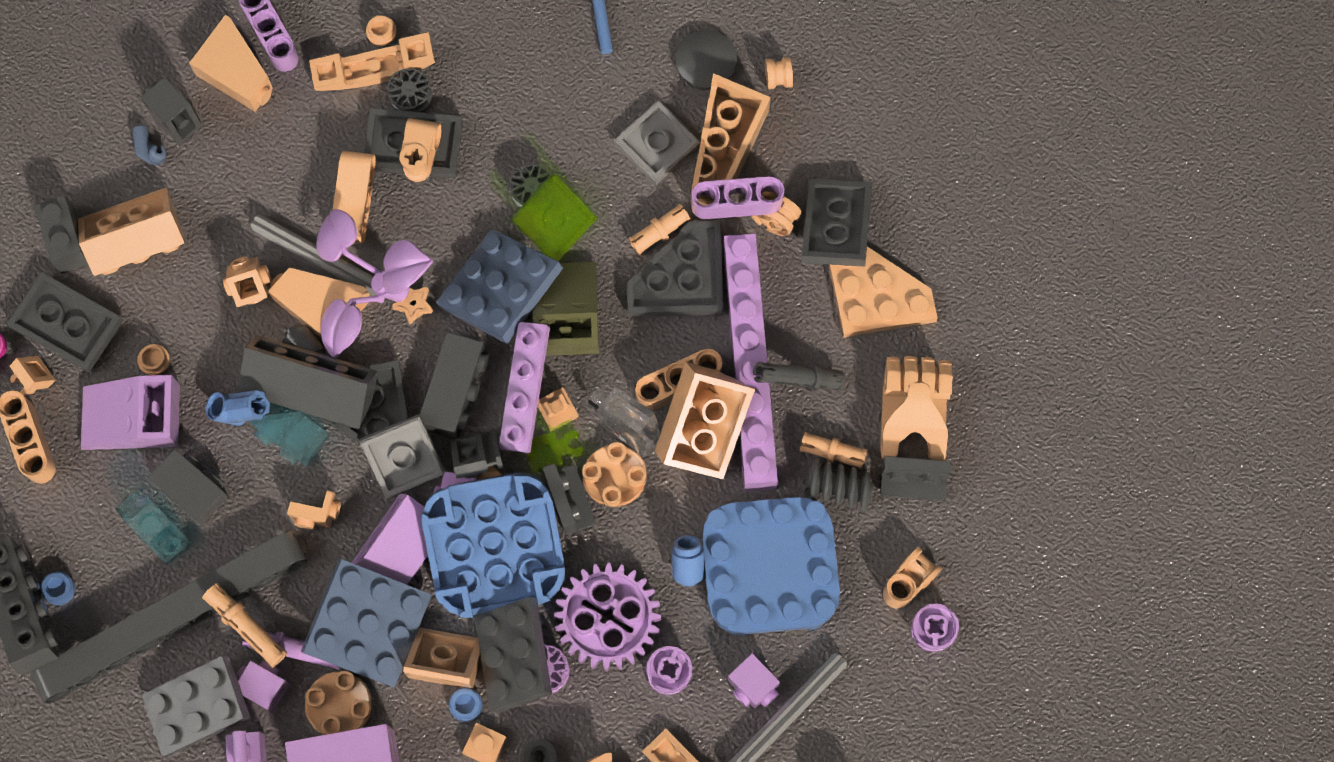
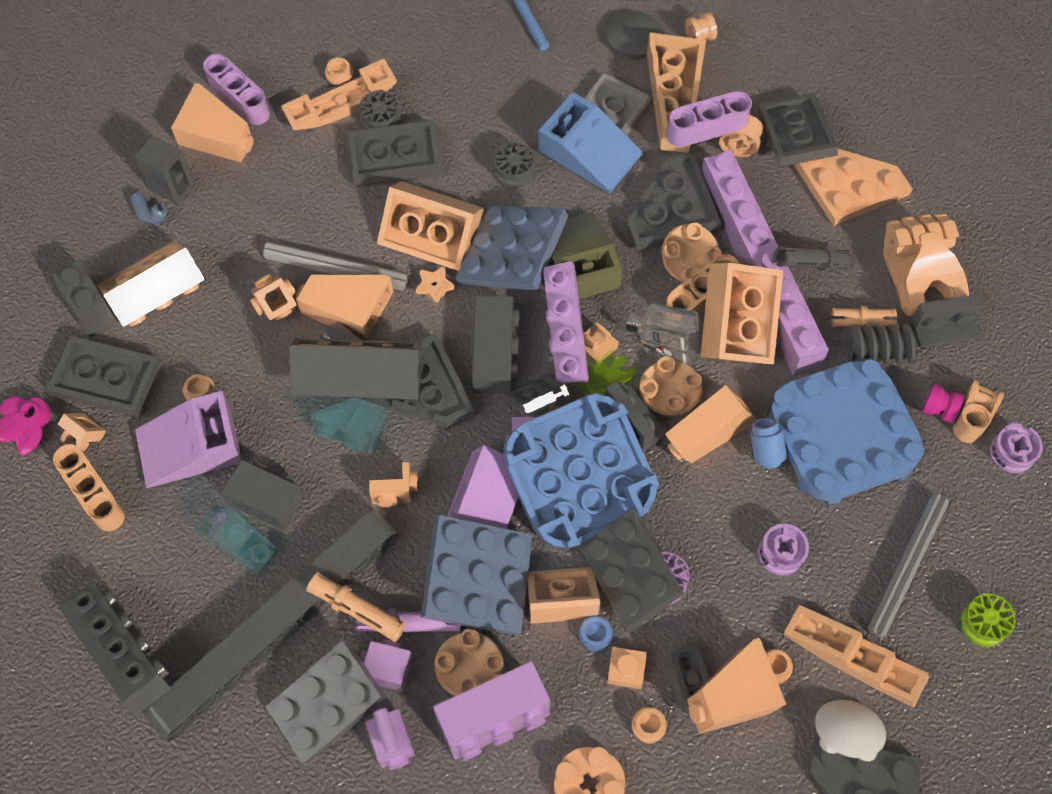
camera: 15 degrees left, 10 degrees down
medium blue tile [40,571,76,606] -> none
medium blue piece [206,390,270,426] -> none
lavender plant [316,209,433,359] -> none
light nougat beam [333,150,376,245] -> none
light grey tile [359,414,446,499] -> none
light nougat piece [399,118,442,182] -> none
clear neon green tile [510,174,597,261] -> none
lavender gear [554,563,661,671] -> none
light nougat pin [628,204,691,255] -> none
lavender brick [727,653,780,709] -> none
none -> light nougat slope [377,181,484,271]
none -> medium blue slope [538,92,643,194]
none -> light nougat dish [662,223,722,282]
none -> light nougat slope [665,385,758,463]
none -> dark pink wheel [921,383,964,424]

